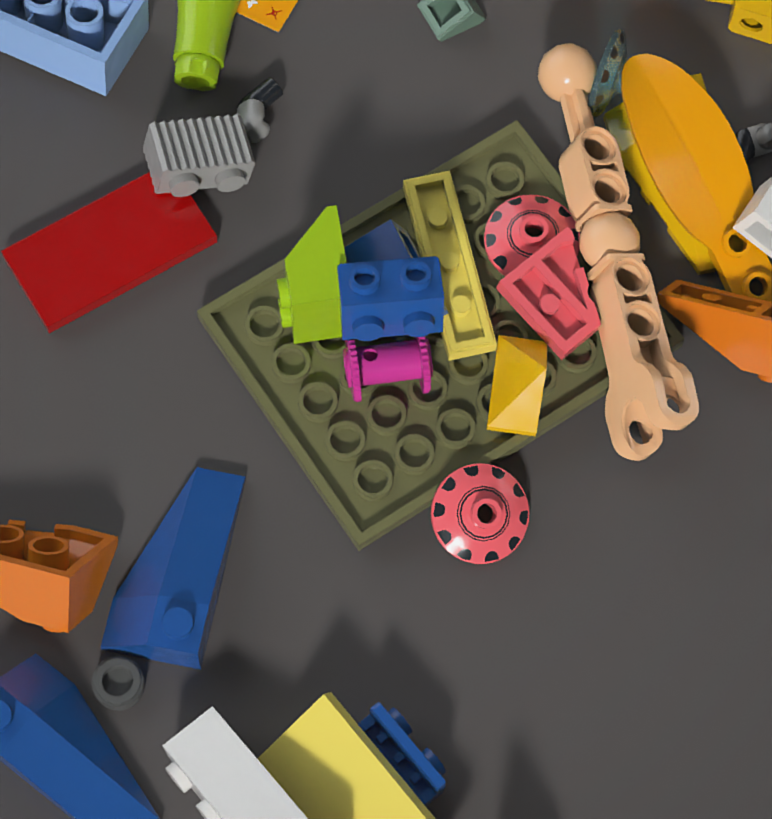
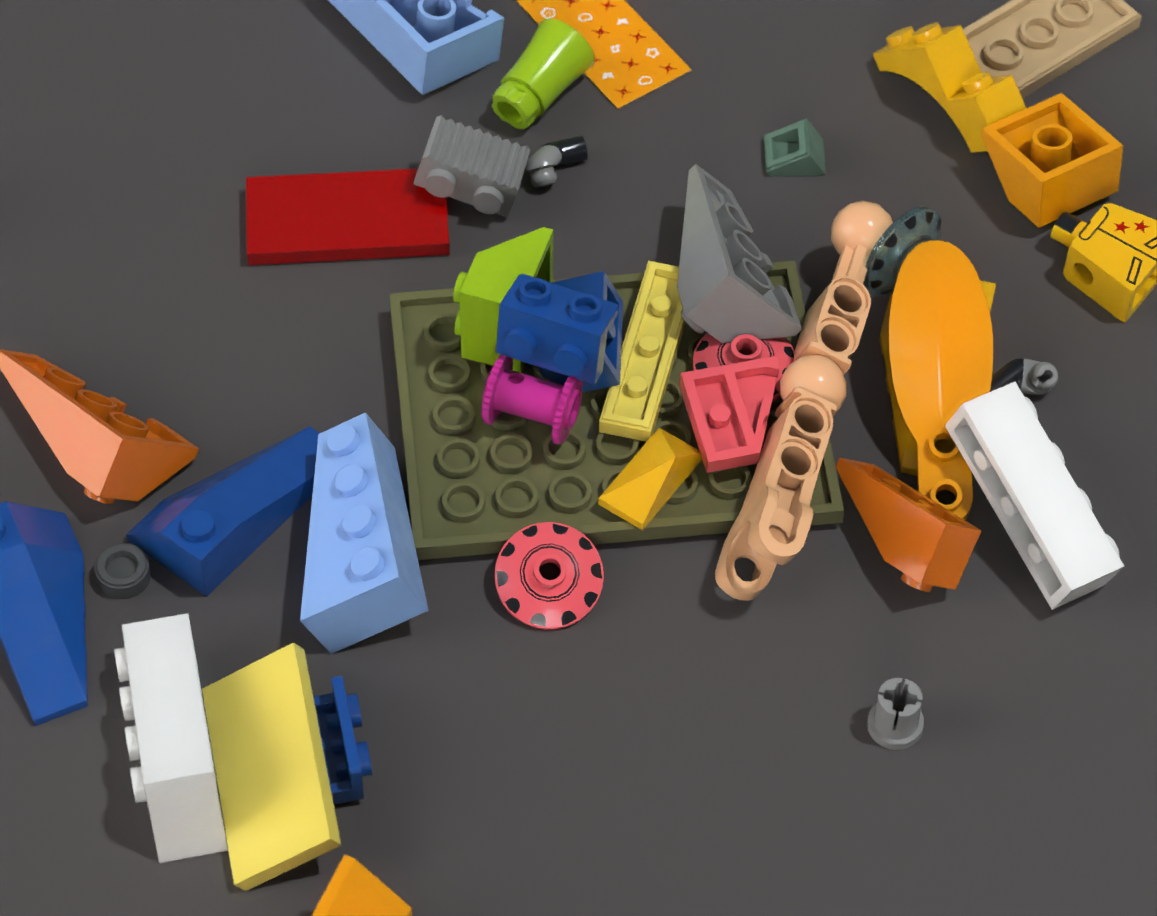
camera: 30 degrees right, 15 degrees down
none -> light blue wedge [300,412,429,654]
none -> light grey wedge [677,164,802,343]

